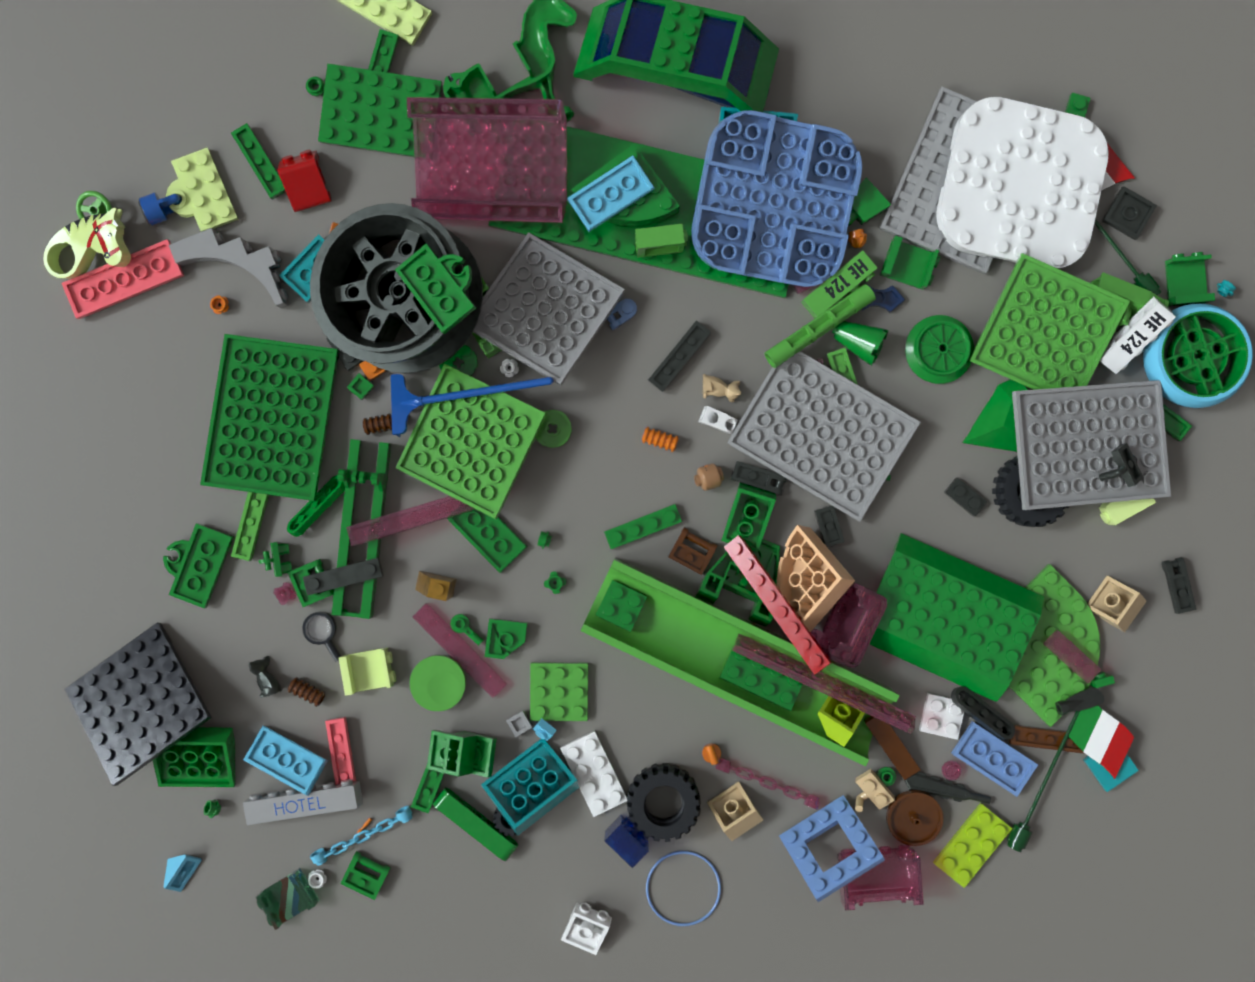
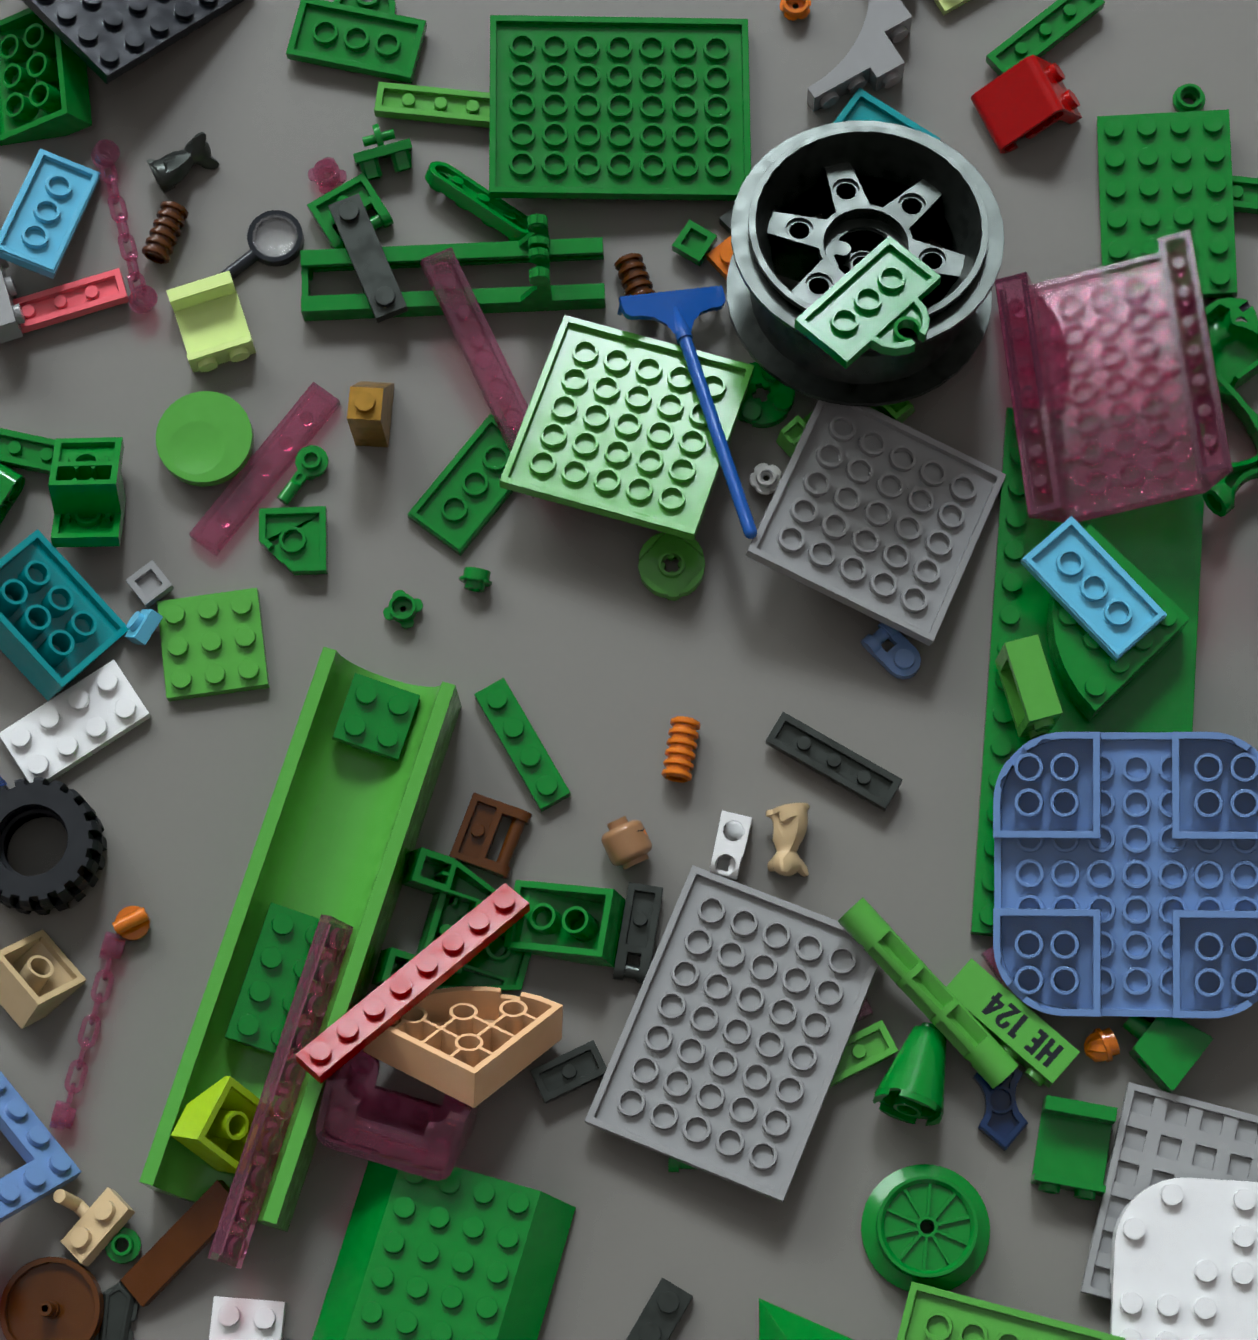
camera: 90 degrees right, 15 degrees down
none -> clear pink piece [91,139,158,314]

